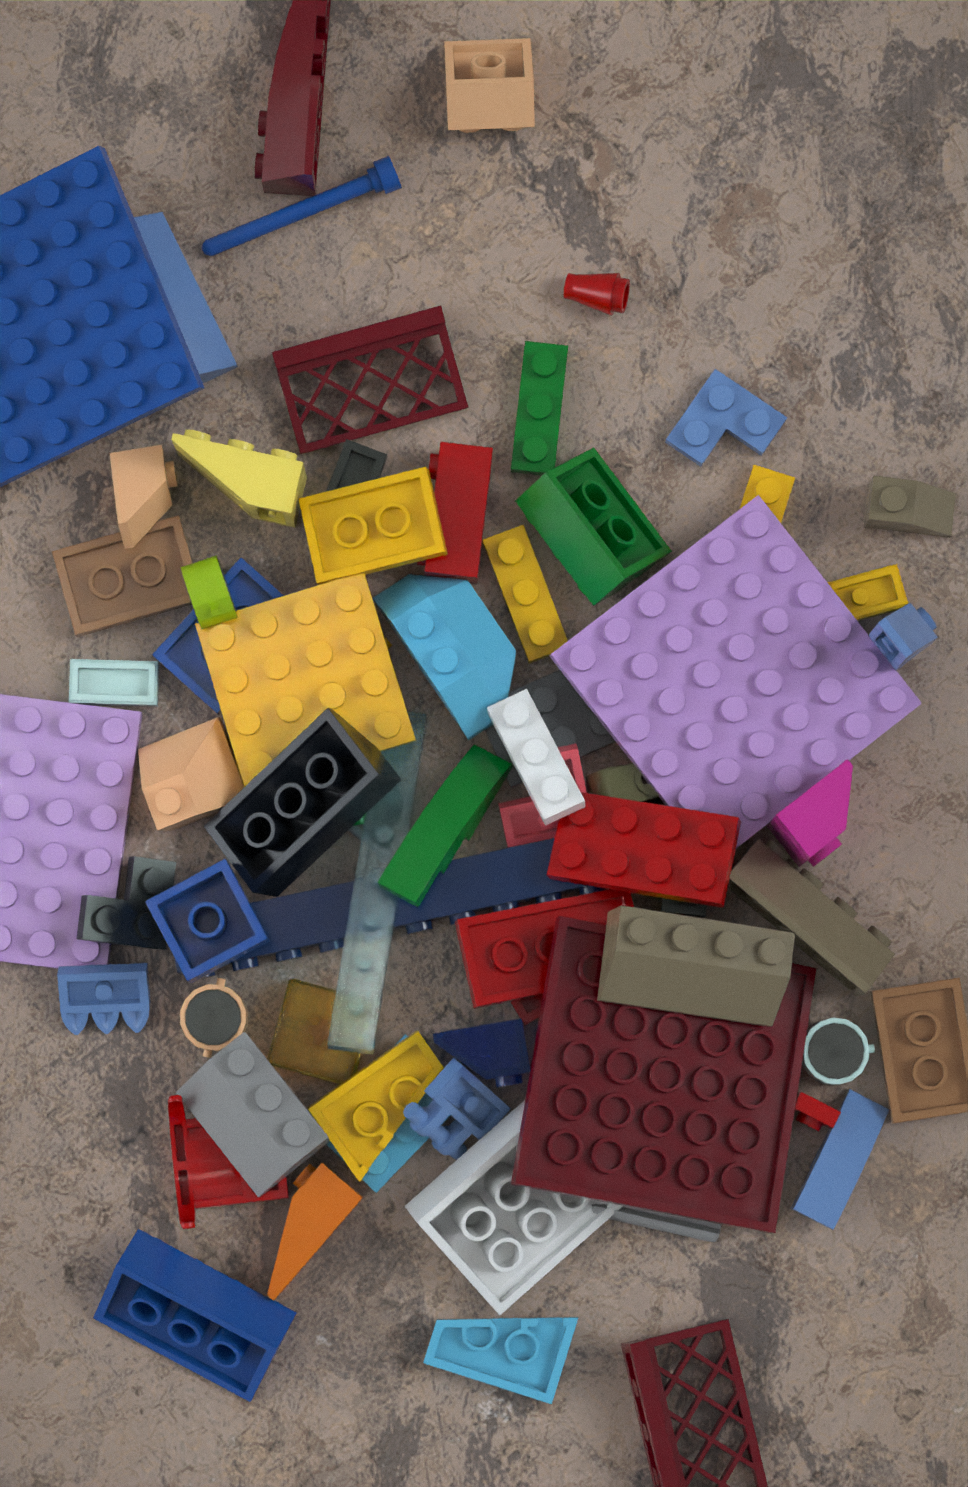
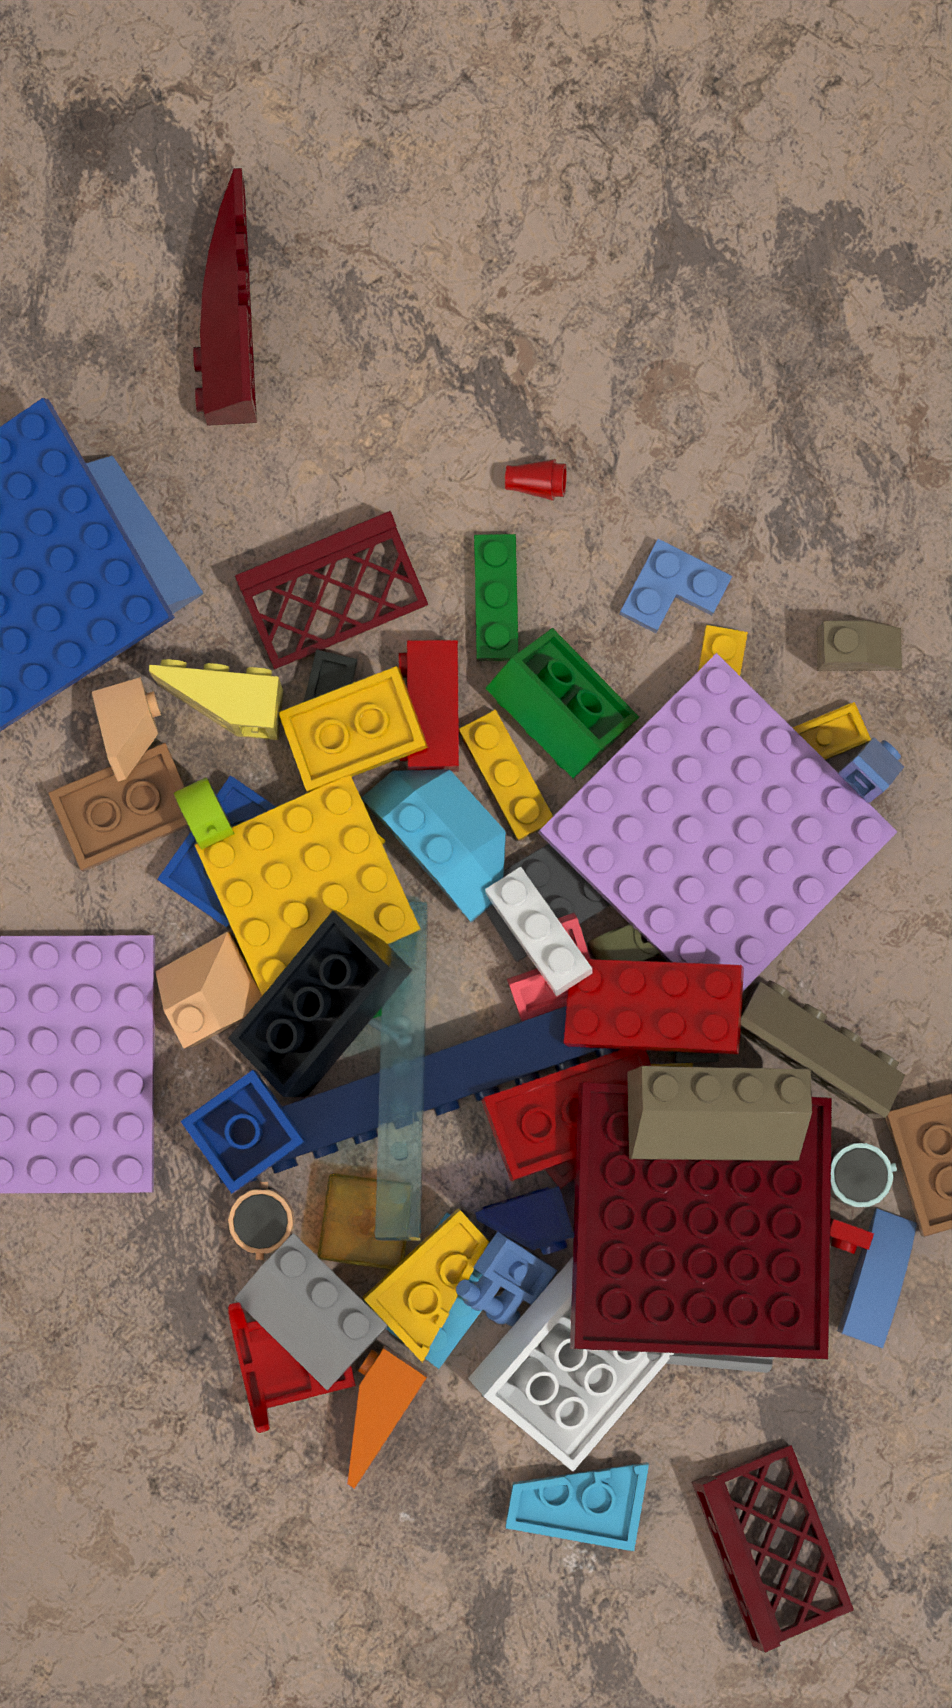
camera: 15 degrees left, 0 degrees up
medium blue plate [57,963,151,1035] -> none
light aqua tile [69,659,159,707] -> none
pearl dark grey plate [76,856,176,950] -> none
blue slope [93,1229,296,1402] -> none
blue piece [202,156,402,256] -> none
green slope [377,744,513,907] -> none
light nougat slope [444,38,535,133] -> none
dark pink slope [766,759,853,867] -> none

